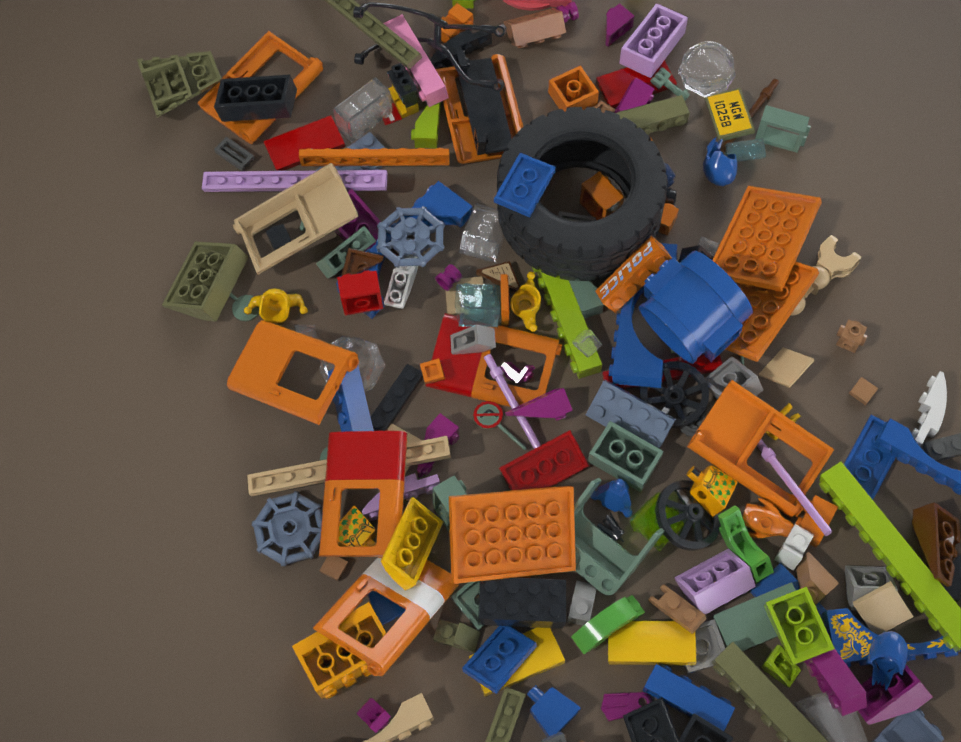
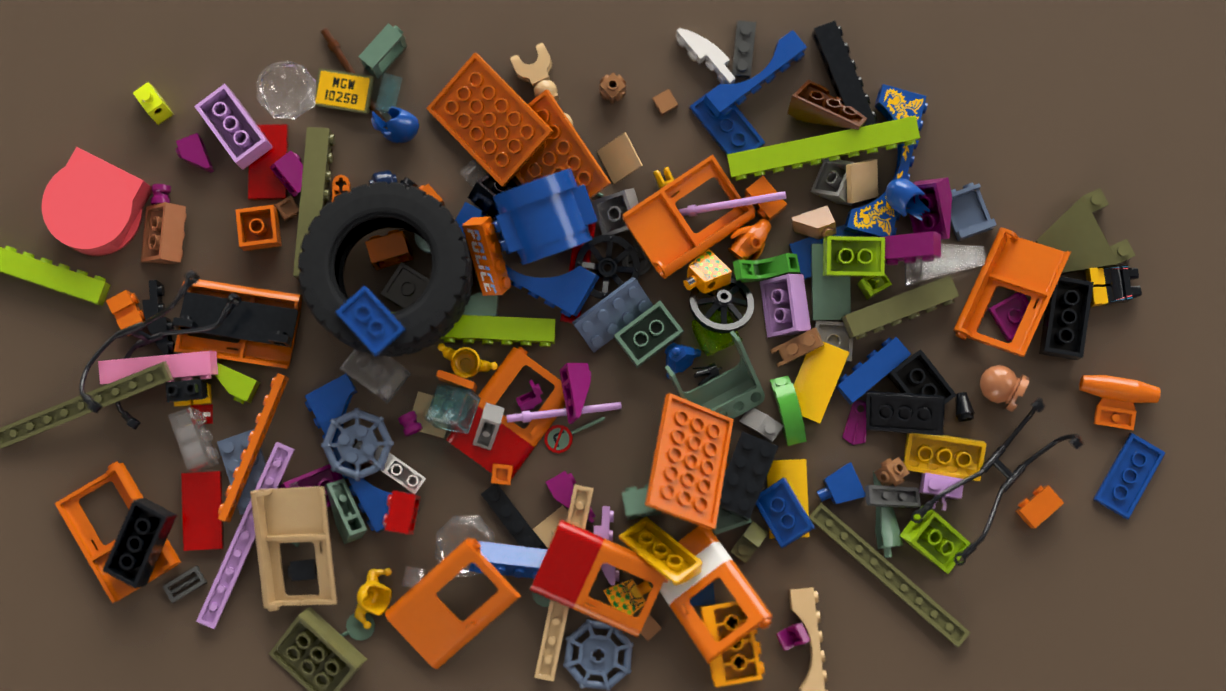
camera: 70 degrees left, 15 degrees up
olive wedge [137,51,221,118] -> none
reddish brown tile [341,248,384,277] -> none
tile [476,261,520,292] -> none
red tile [499,430,589,491] -> none
clear slope [572,329,602,358] -> none
sand green hinge [650,68,690,101] -> none
white slope [774,524,814,570] -> none

